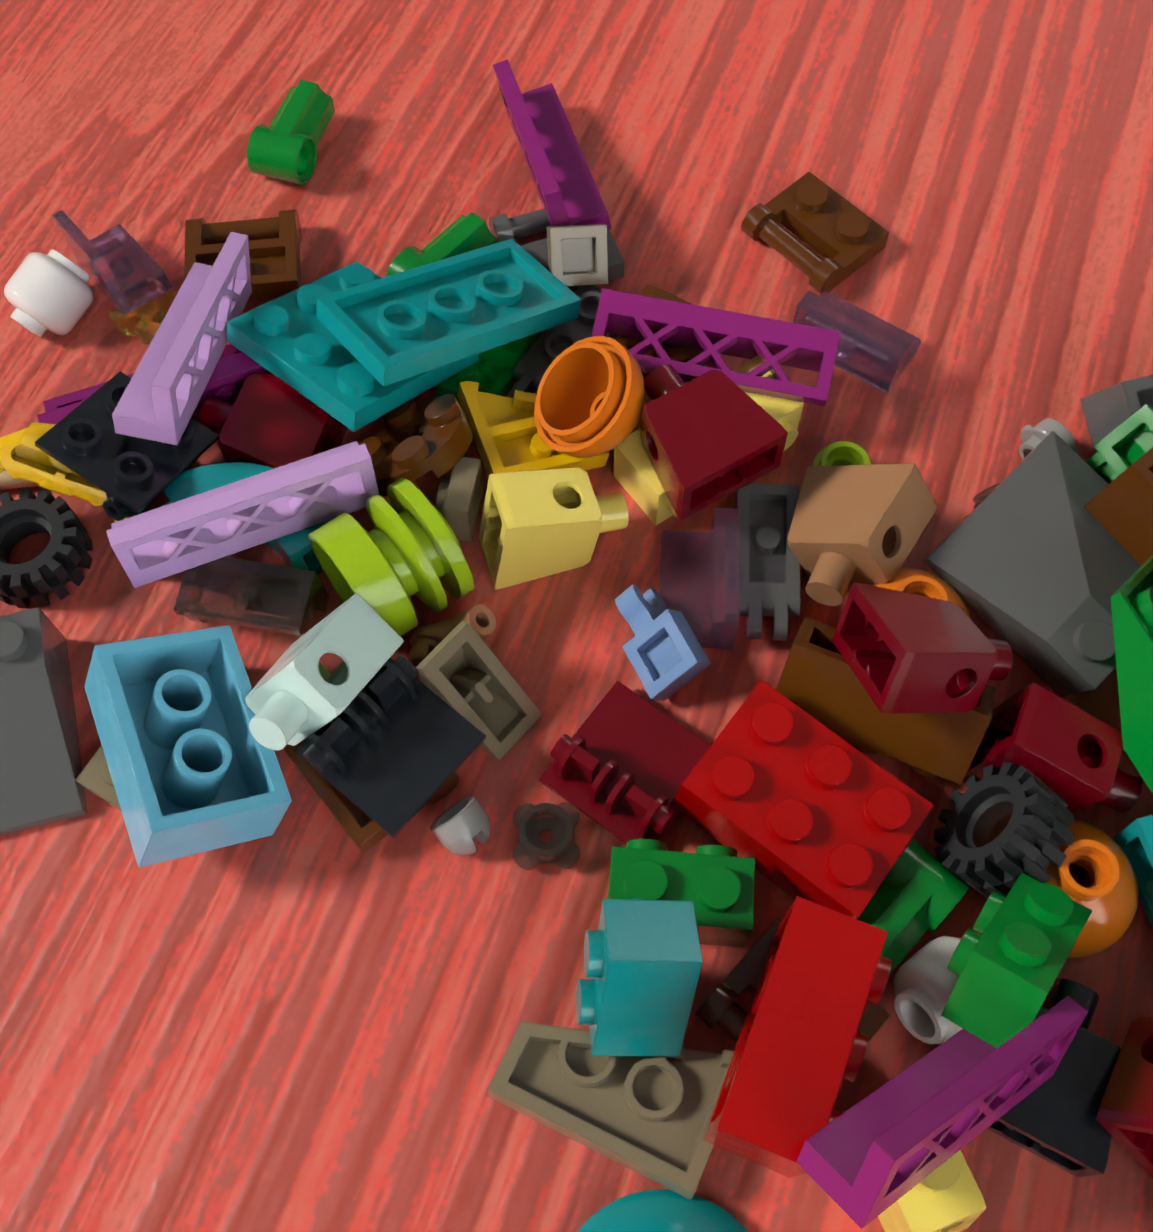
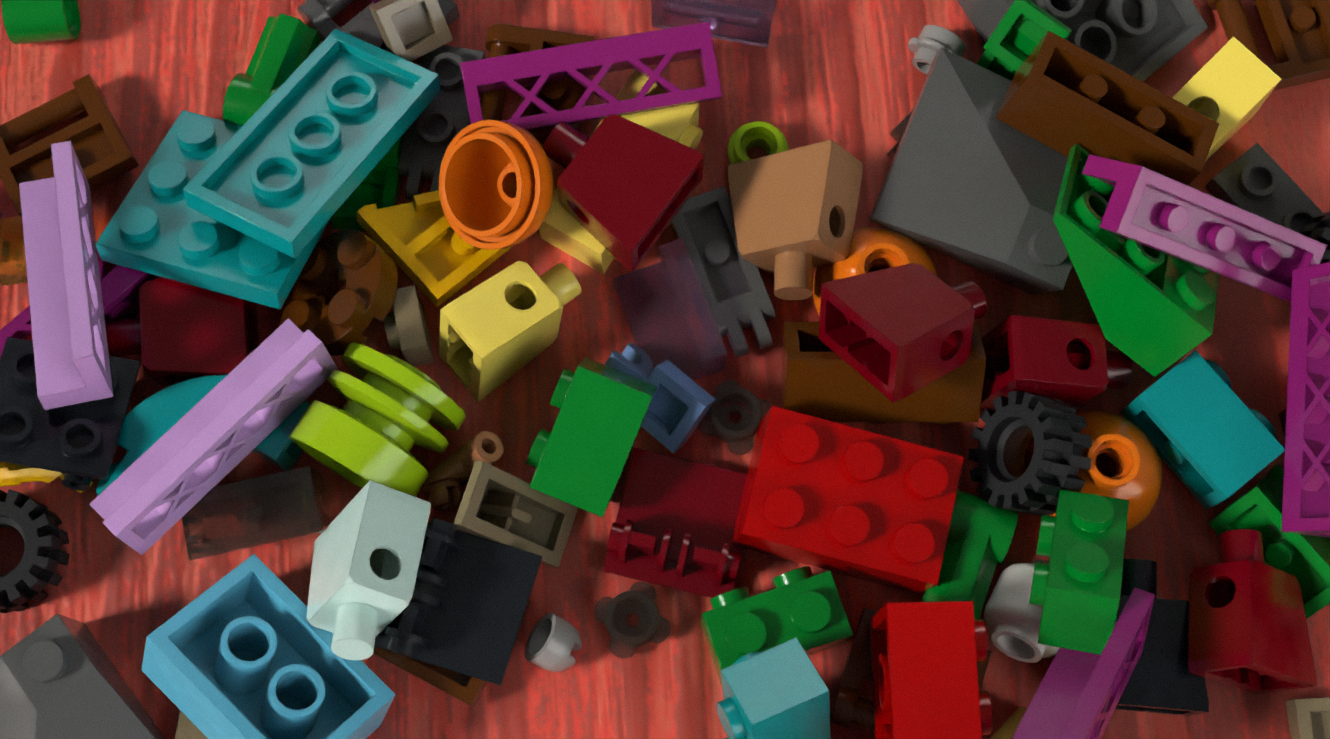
camera: 25 degrees left, 10 degrees up
none -> green brick [526,357,657,517]
none -> clear smoke plate [698,380,771,455]

